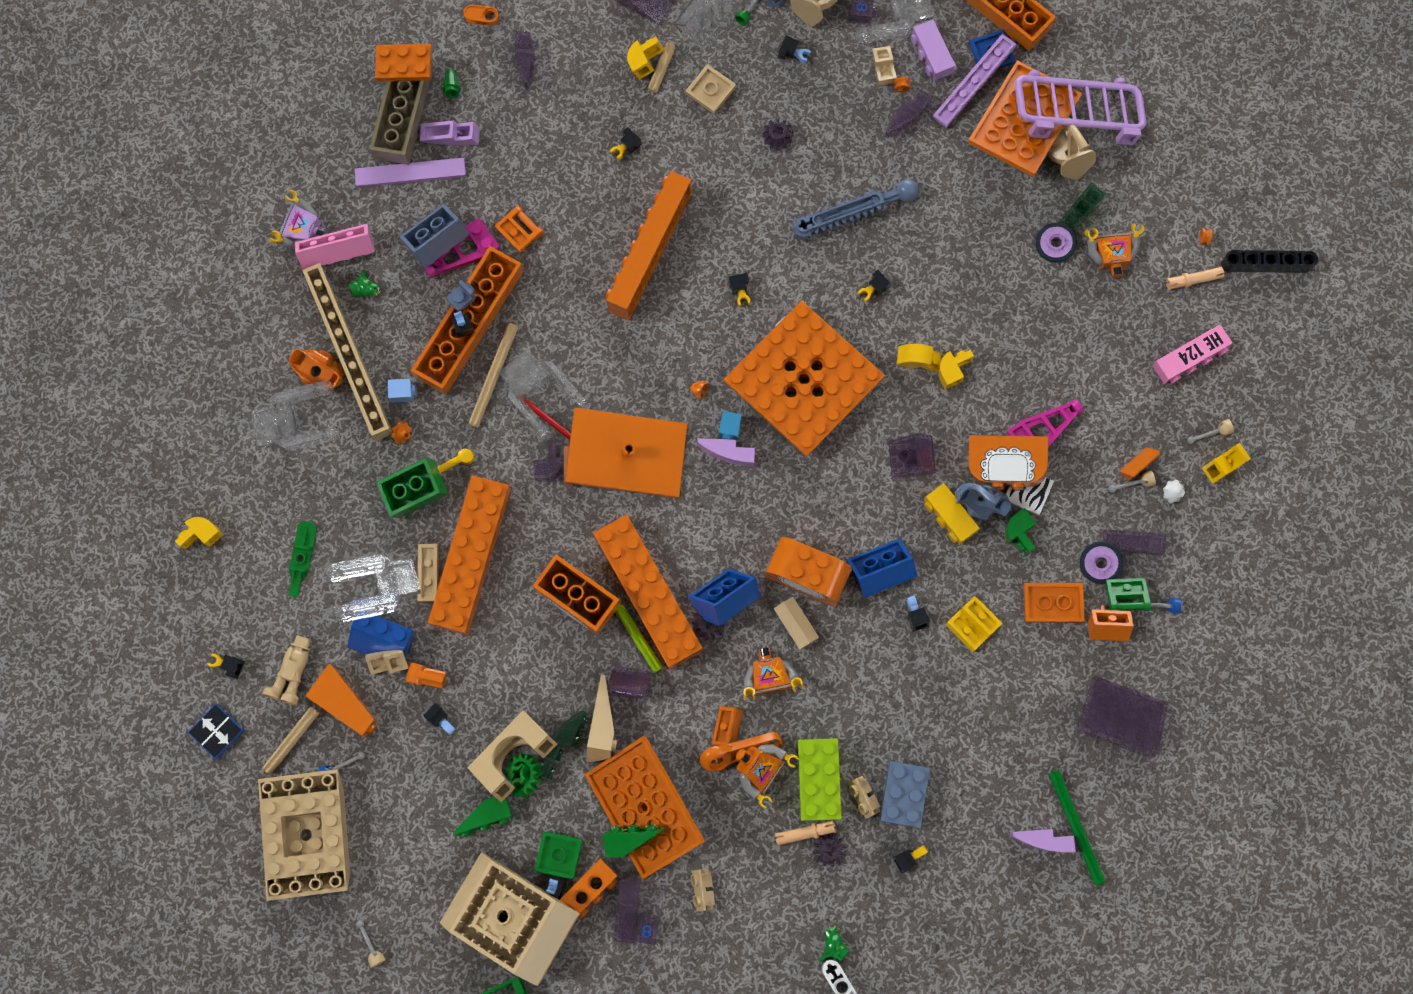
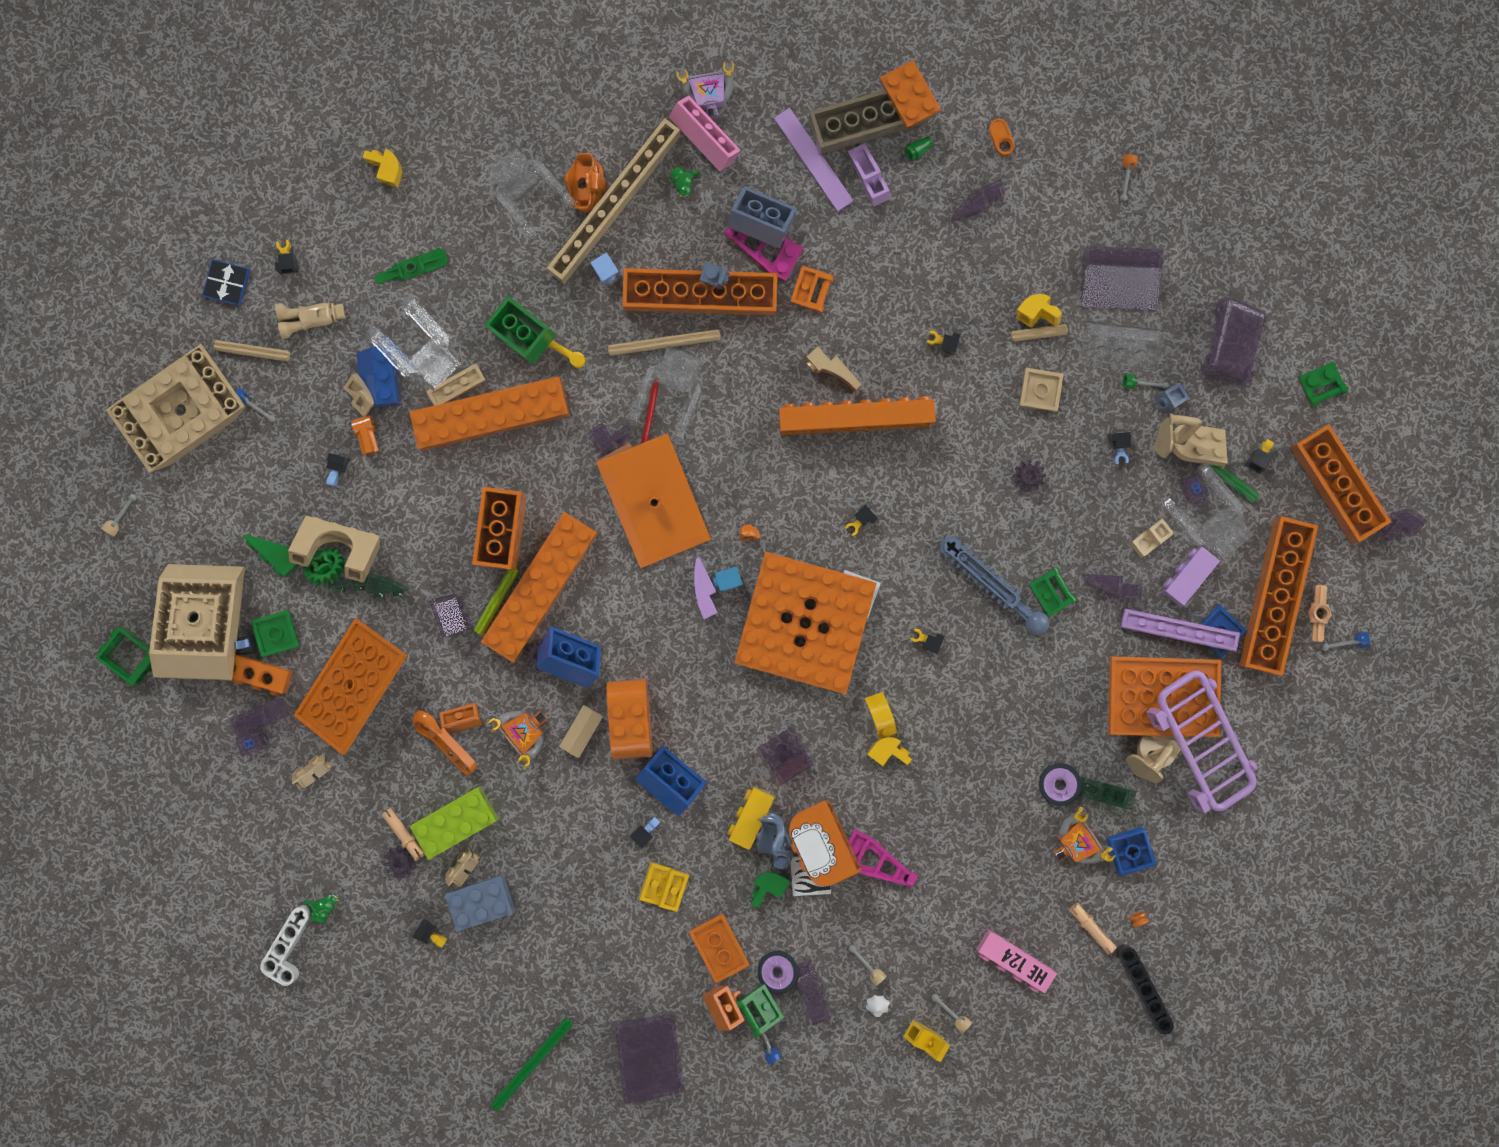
camera: 55 degrees right, 10 degrees up
orange slope [306,664,377,737] -> none
orange plant [391,422,412,444] -> none
black piece [451,311,475,338] -> none
tan wedge [587,674,617,763] -> none
green slope [603,824,665,857] -> none
torso [736,744,799,808] -> none
orange bush [894,77,911,92] -> none
lavender slope [1010,829,1076,853] -> none
orange slope [1120,448,1160,481] -> none
none -> tan slope [806,347,862,392]
none -> green plate [1028,567,1077,617]
none -> blue brick [1107,827,1156,876]

